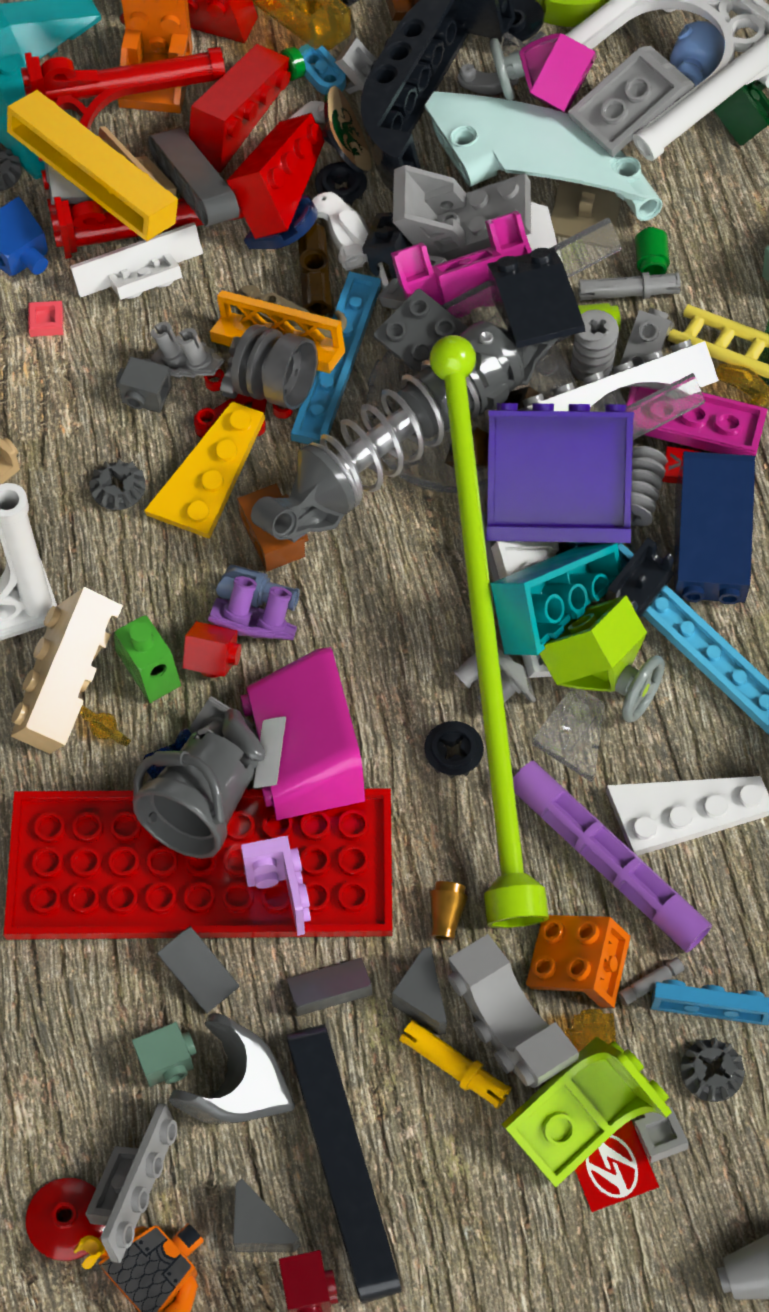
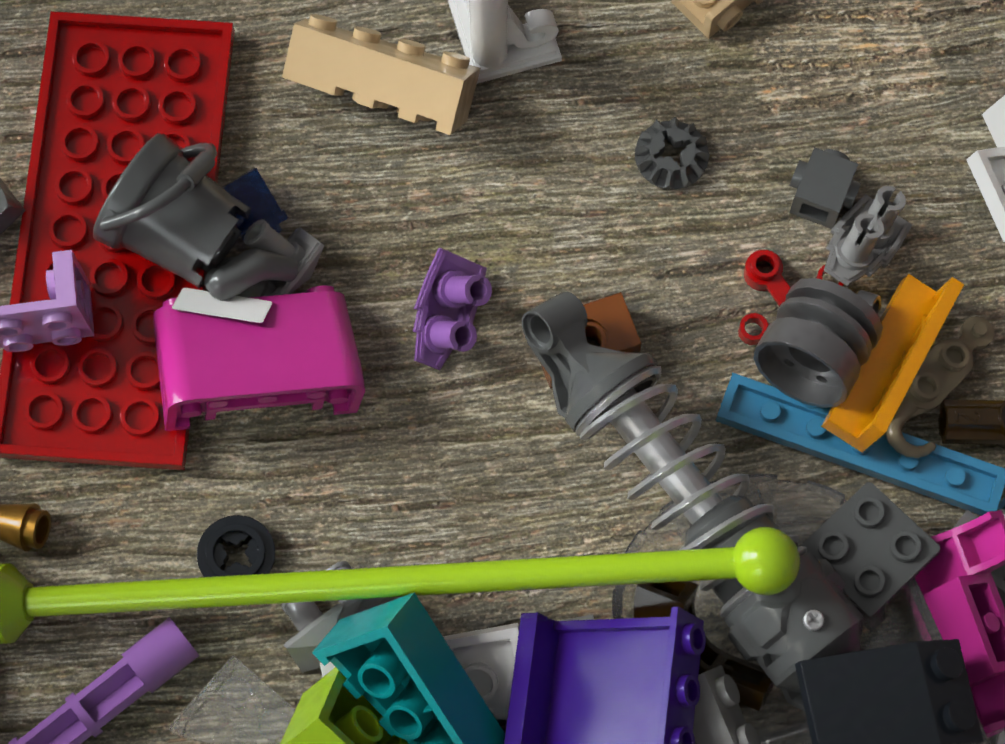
camera: 95 degrees right, 10 degrees up
coral tile [28,301,64,337] -> none
clear yellow piece [79,705,132,747] -> none
bright green torso [114,615,181,703] -> none
yellow wing [144,402,265,539] -> none
red brick [183,621,242,678] -> none
sand blue arm [216,564,300,611] -> none

